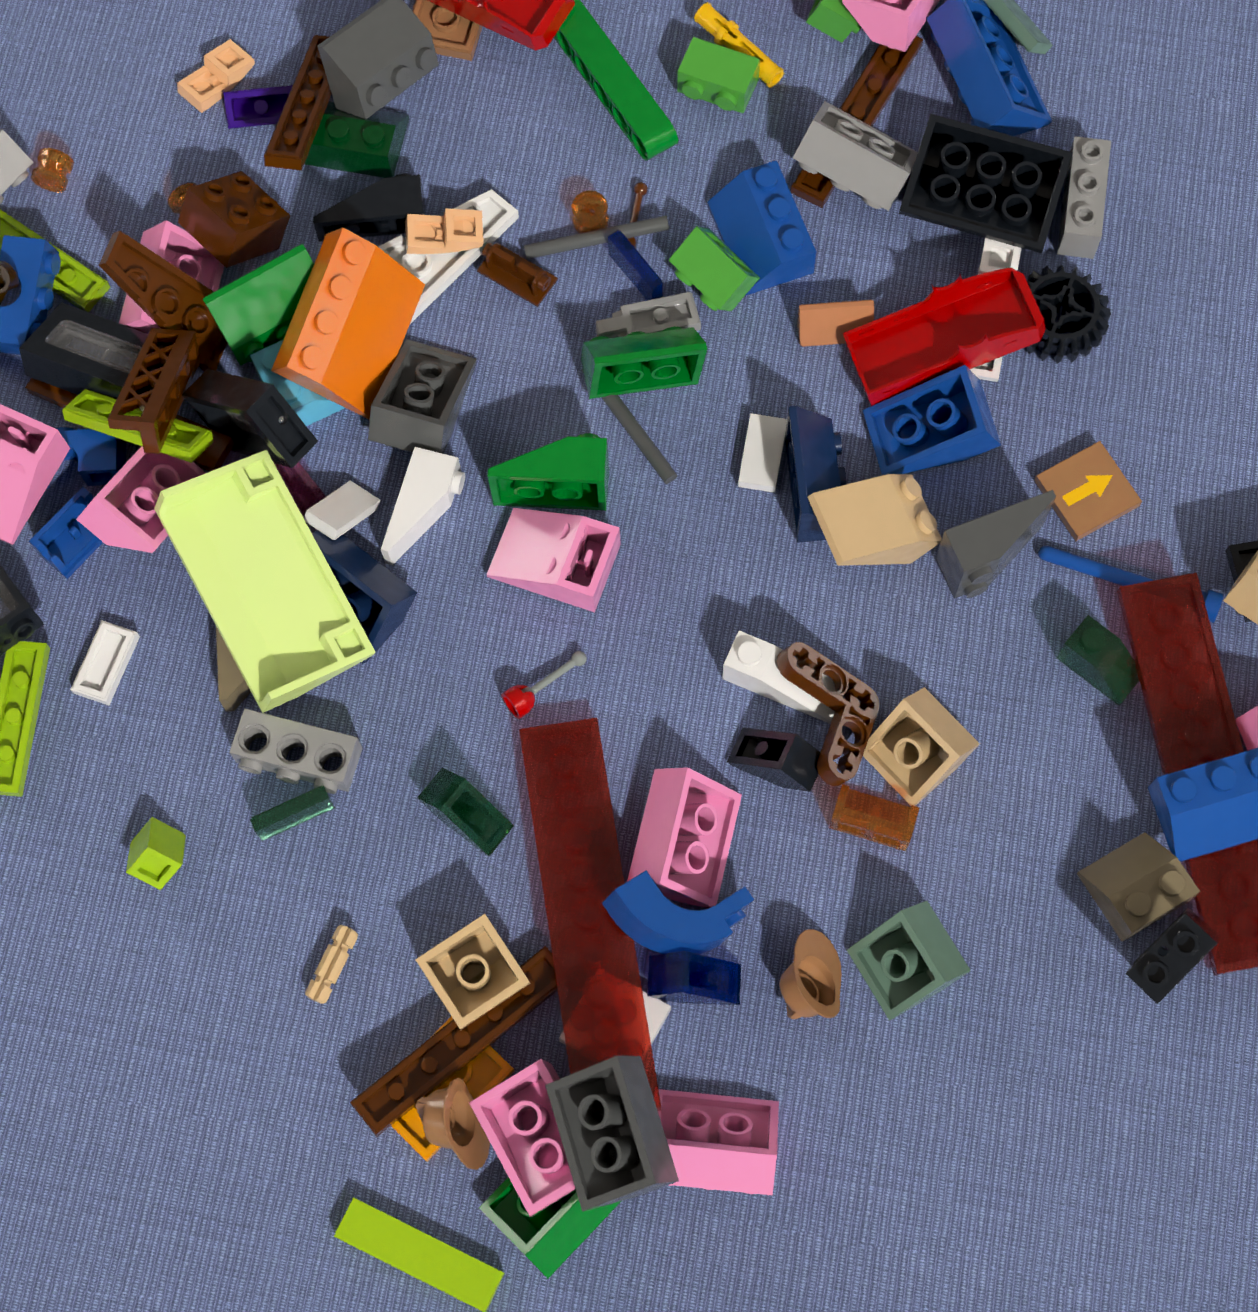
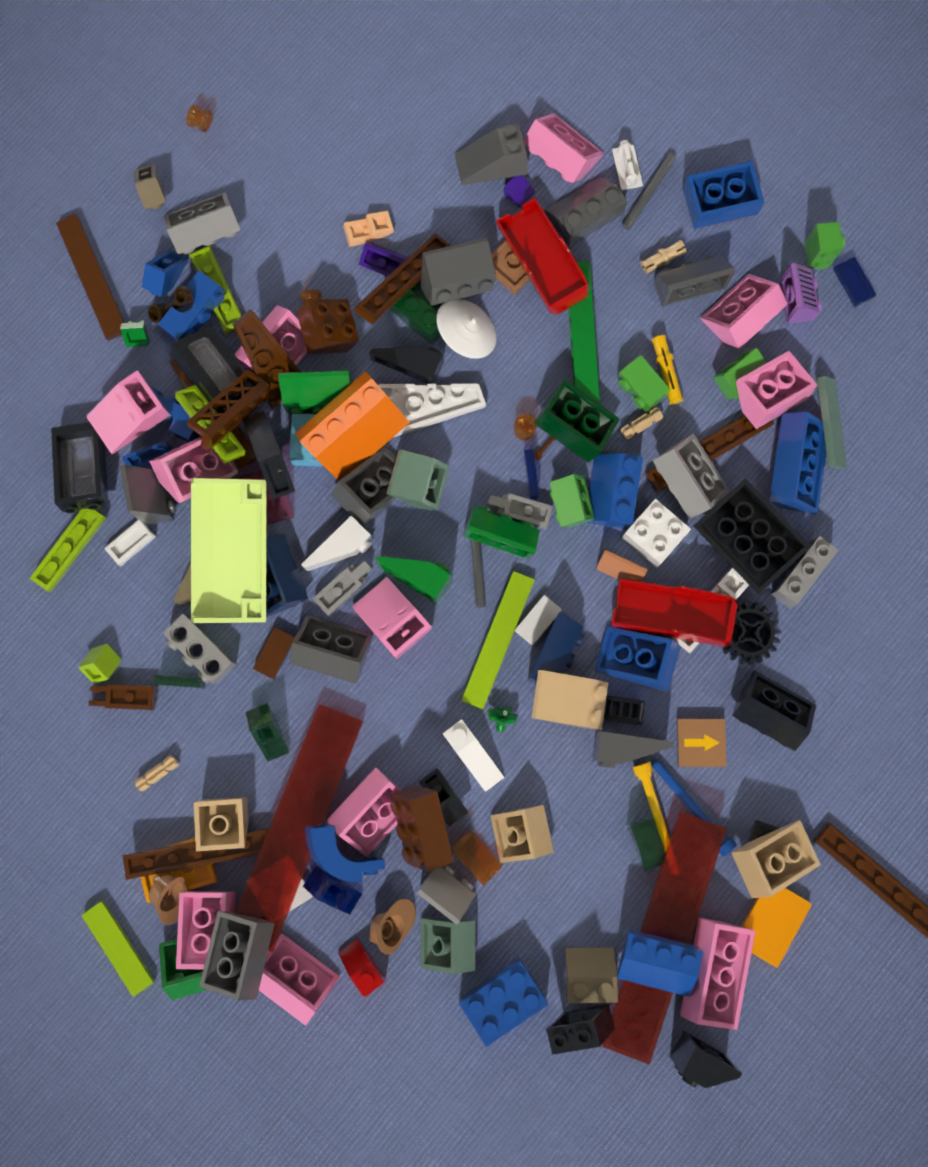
camera: 30 degrees right, 10 degrees up
clear orange wheel [31,148,74,192] -> none
white tile [304,480,380,540] -> none
light nougat slope [405,208,484,254] -> none
reddish brown hinge [477,243,558,307] -> none
hinge [501,651,587,719] -> none
dark grey bar [524,215,669,259] -> none
reddish brown beam [777,642,880,786] -> none
none -> reddish brown hinge [88,684,156,710]
none -> dark grey slope [120,465,176,526]
none -> reddish brown tile [253,627,295,680]
none -> dark grey slope [289,614,373,684]
none -> light grey hinge [313,561,372,616]
none -> red slope [338,938,386,998]
none -> sand green slope [387,450,450,510]
none -> reddish brown brick [391,786,454,872]
none -> light grey slope [417,865,476,925]
none -> white hat [437,299,497,359]
none -> blue brick [459,957,548,1047]
none -> lime tile [461,571,535,710]
none -> green plant [487,707,518,732]
none -> dark green slope [533,379,620,463]
none -> black slope [604,695,645,725]
none -> tan axle [620,407,663,440]
none -> white brick [622,499,691,568]
none -> yellow piece [632,761,680,876]
none -> black slope [732,670,816,751]

